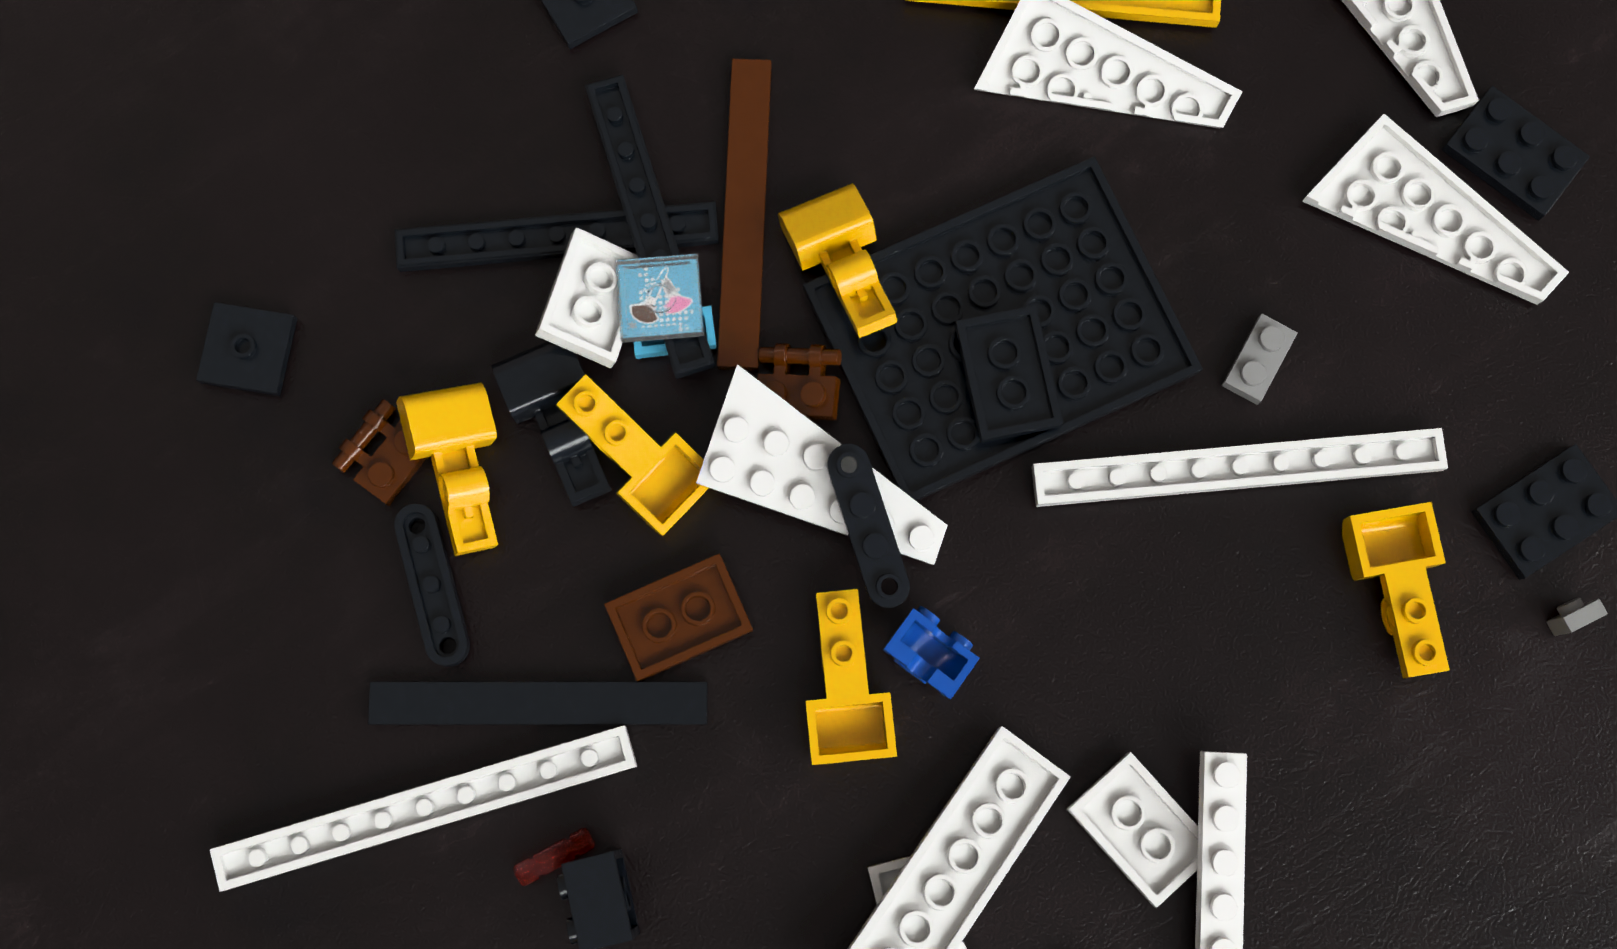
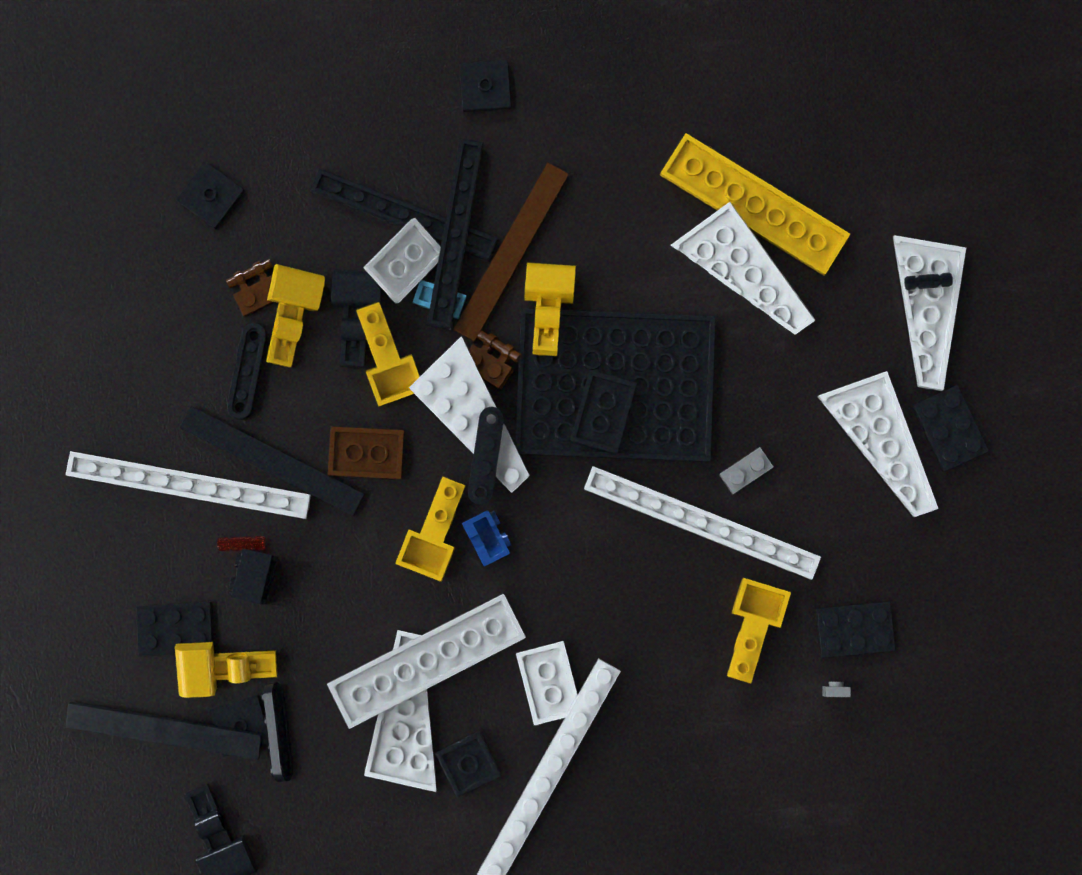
camera: 30 degrees right, 5 degrees up
clear tile [615,254,704,343] -> none

